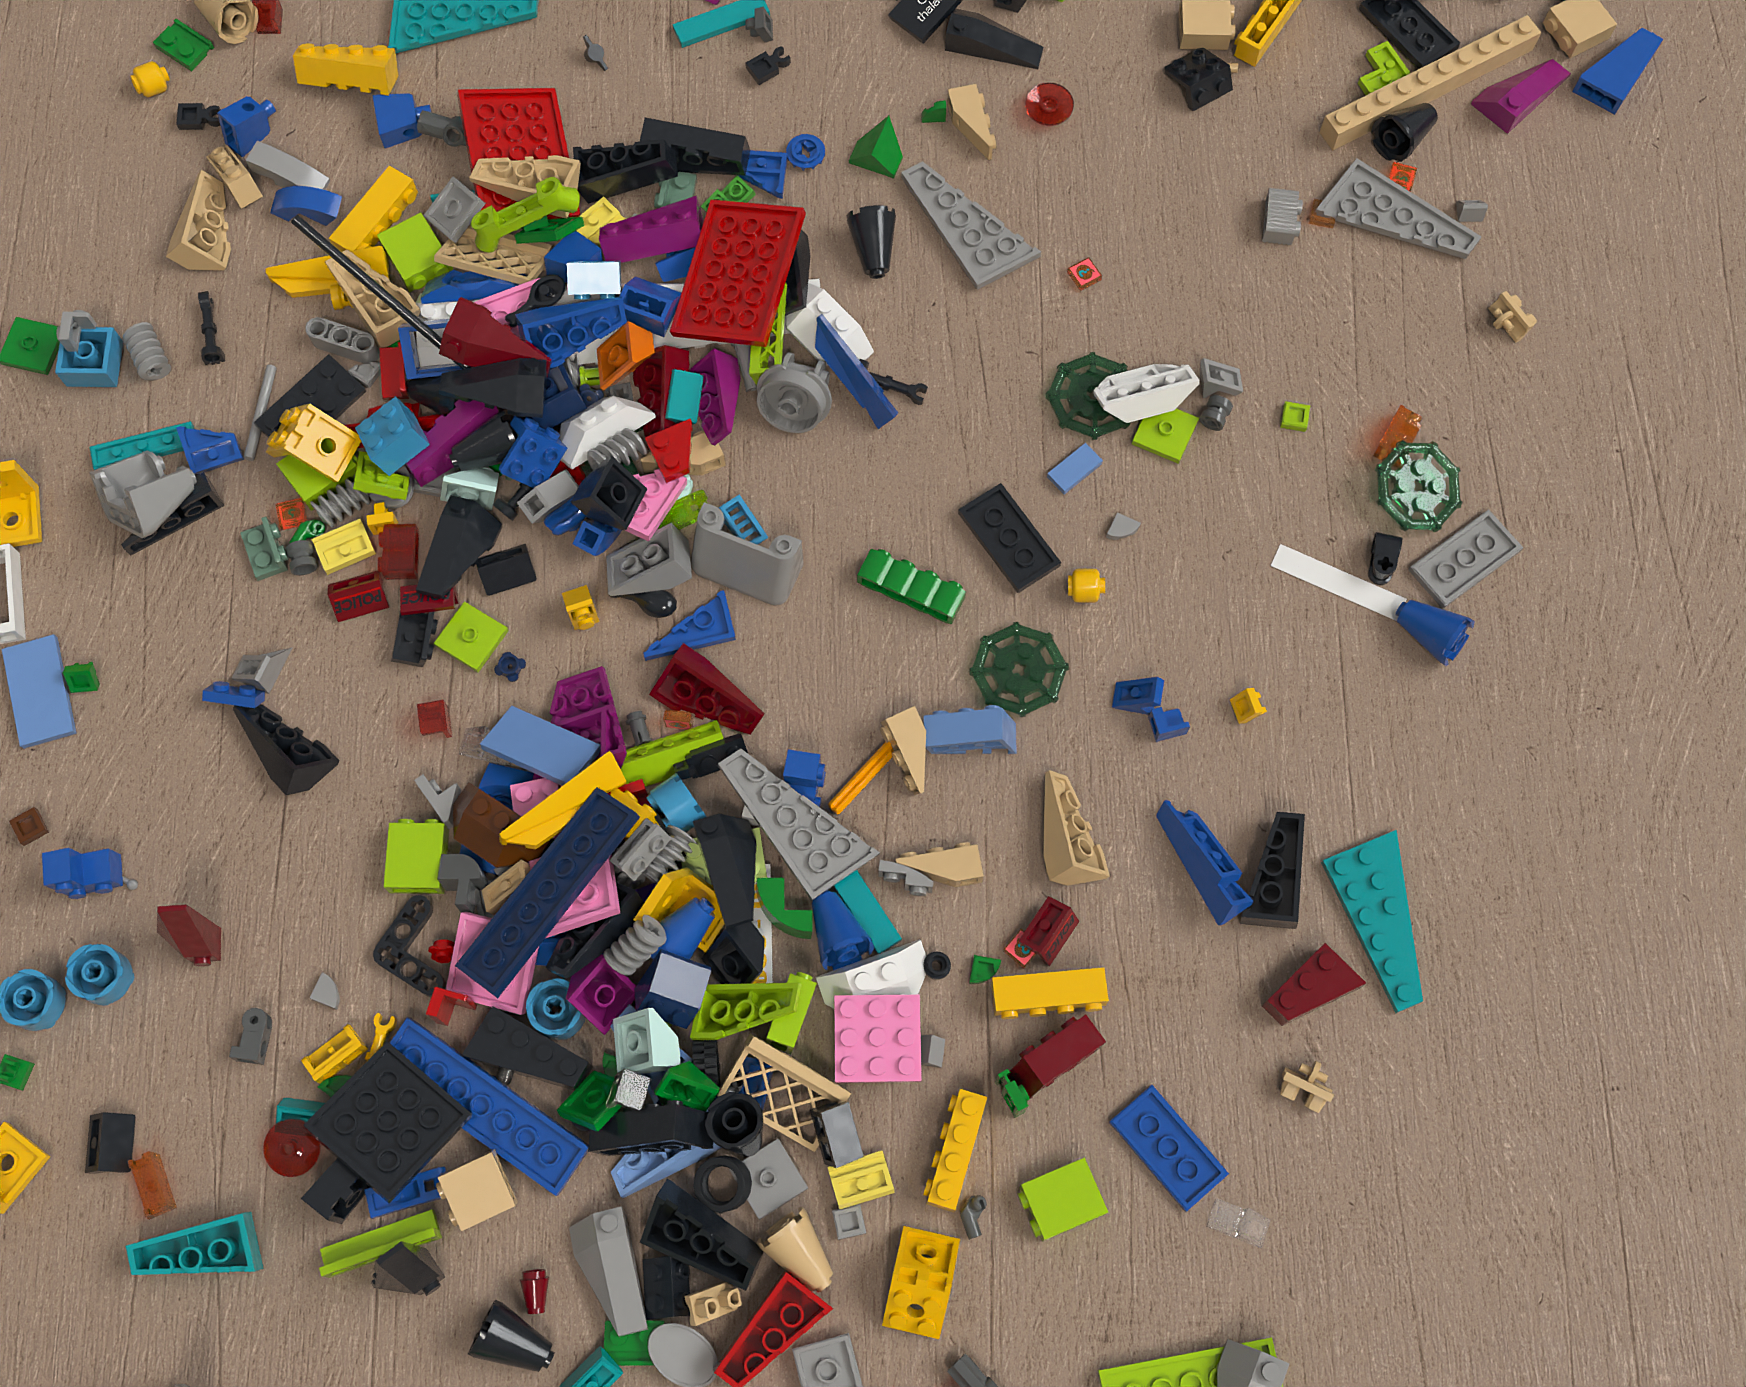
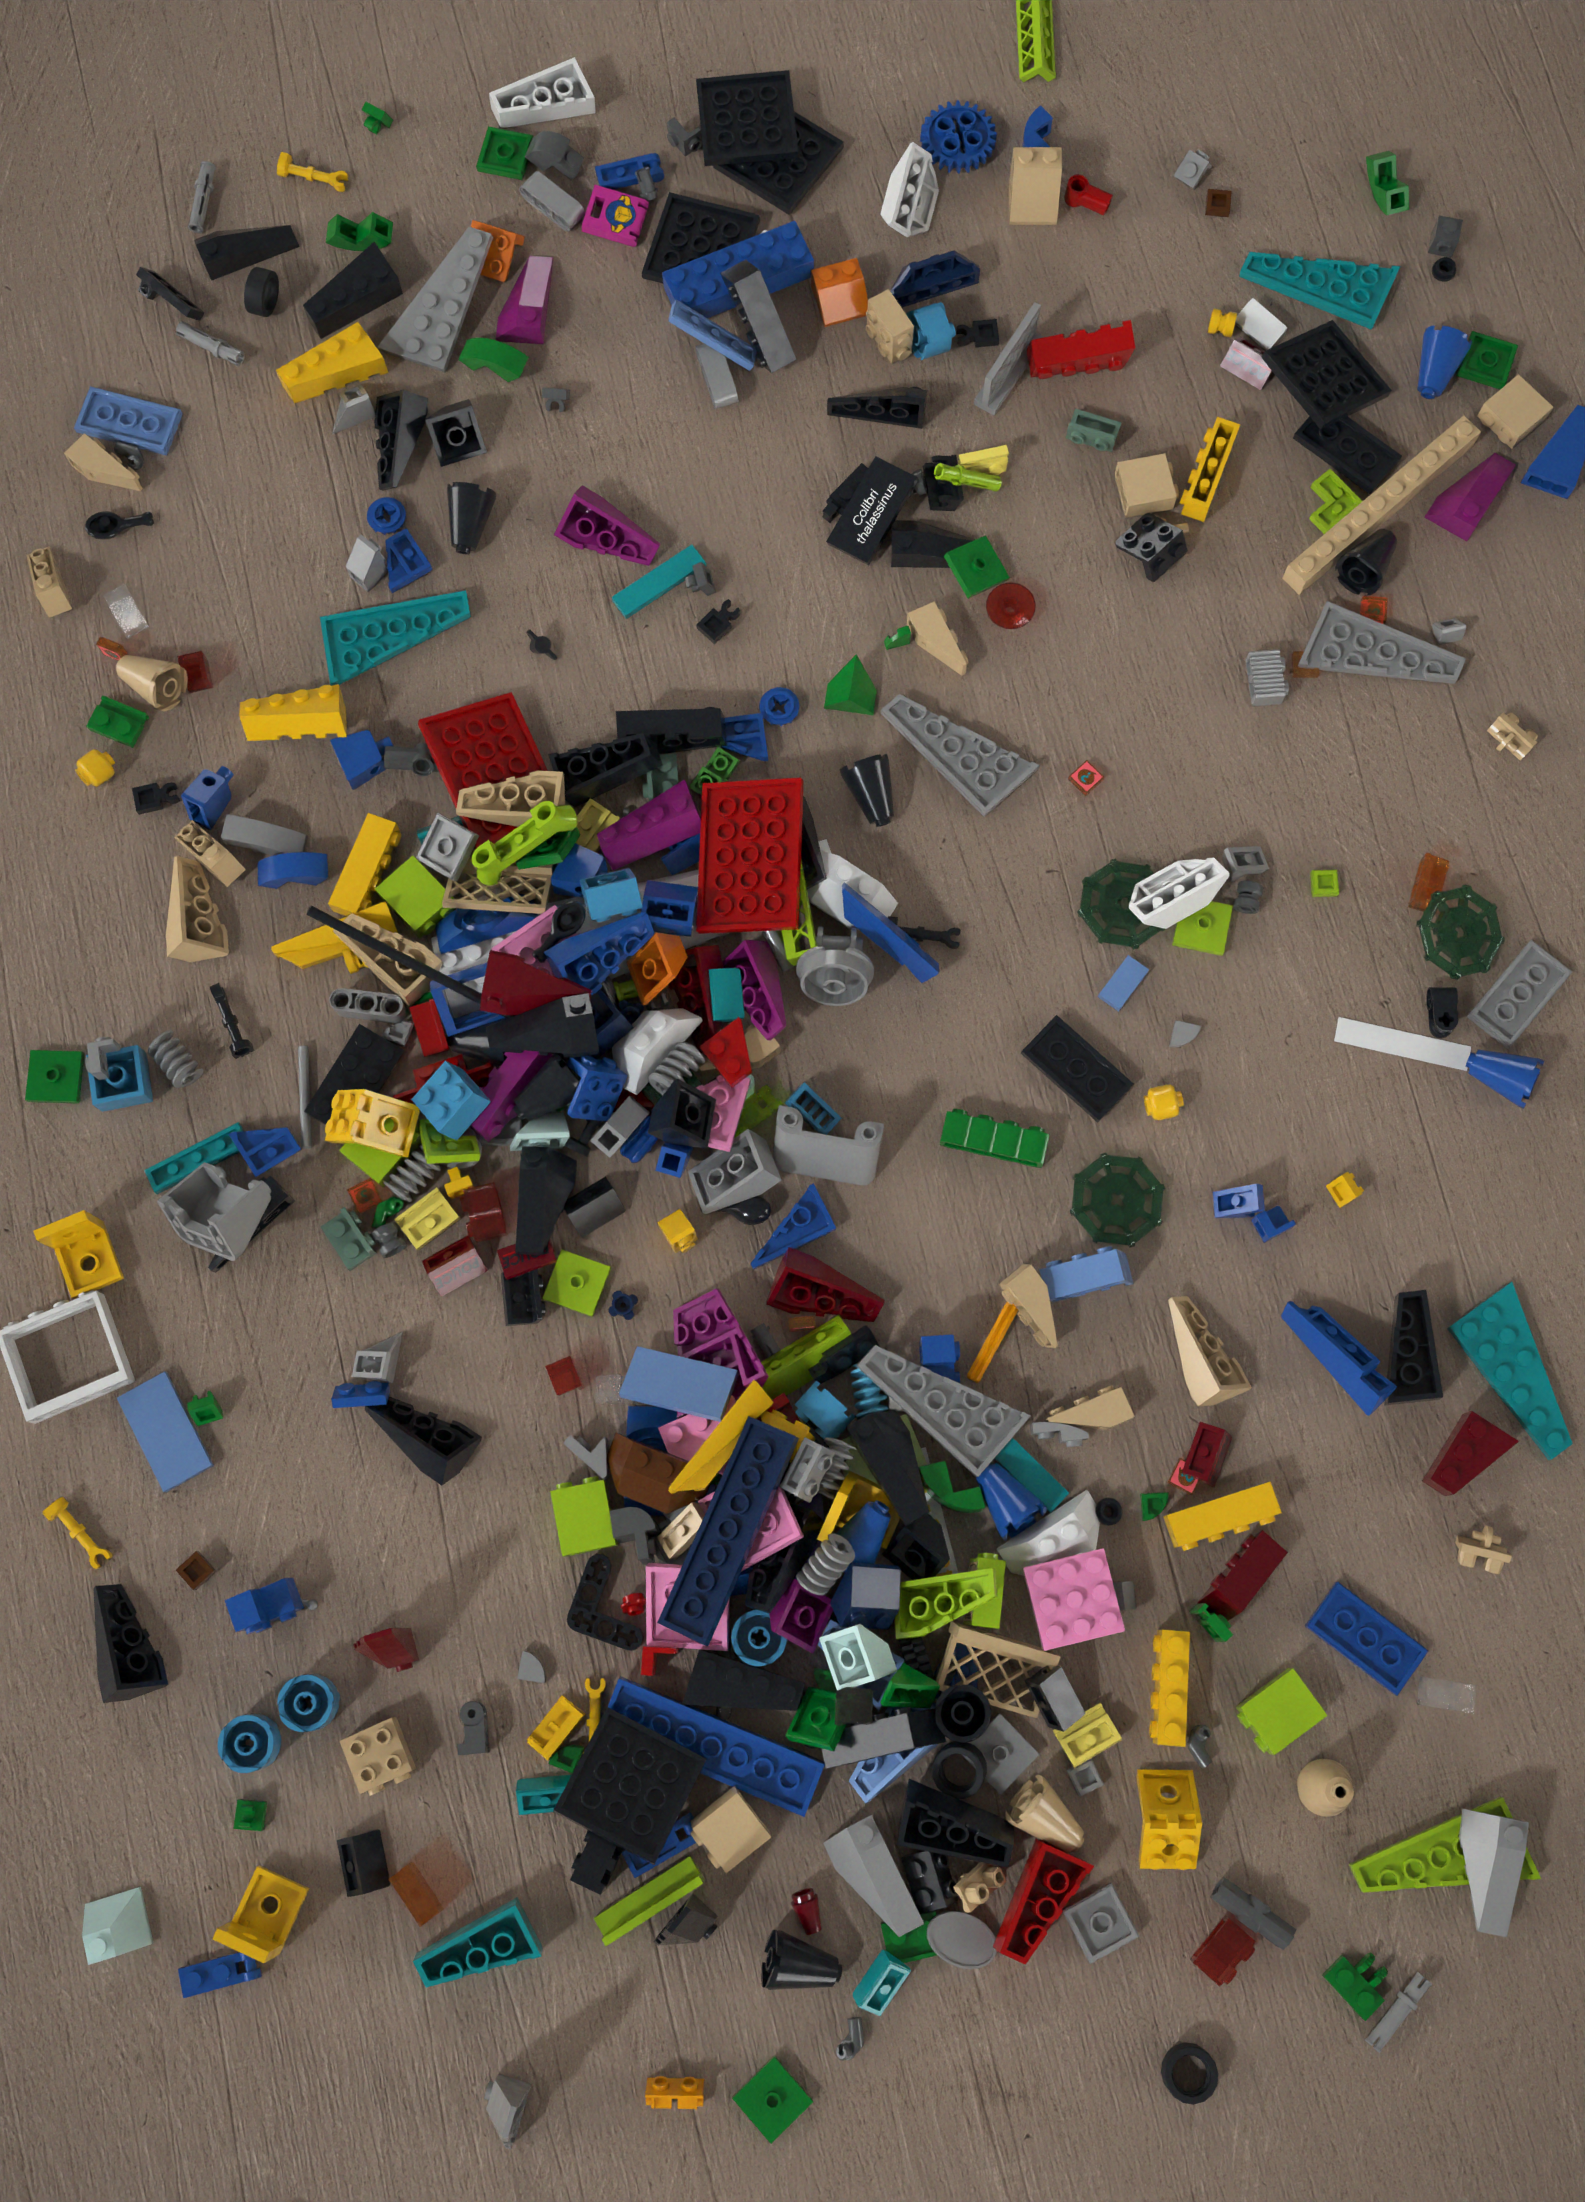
camera: 10 degrees left, 5 degrees up
clear red dish [263,1119,320,1177] -> none
none -> tan brick [340,1717,417,1796]
none -> medium azure piece [850,1364,889,1420]
none -> green plate [944,535,1010,599]
none -> tan cone [1297,1759,1354,1817]

